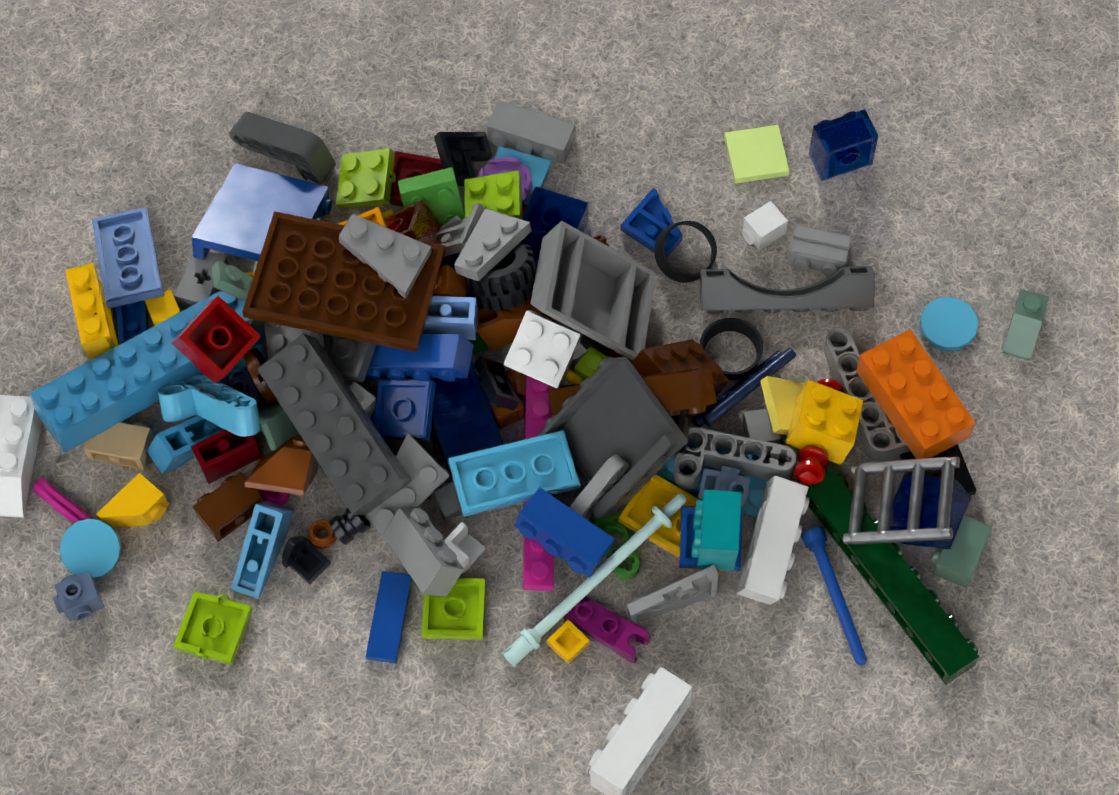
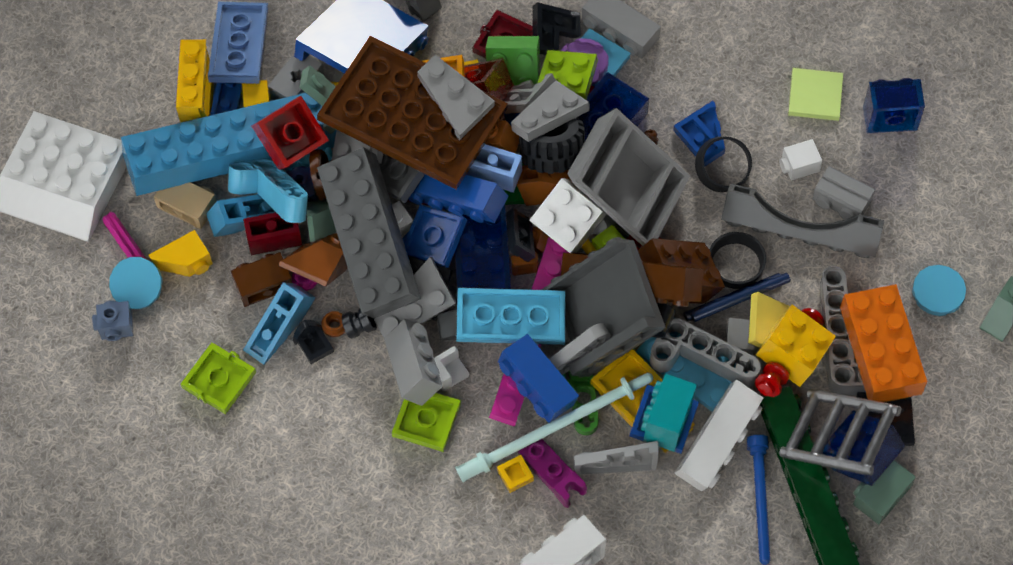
camera: 15 degrees right, 0 degrees up
lime plate [336,148,396,209] -> none
blue tile [365,571,412,664] -> none
sand blue brick [698,466,750,508] -> none

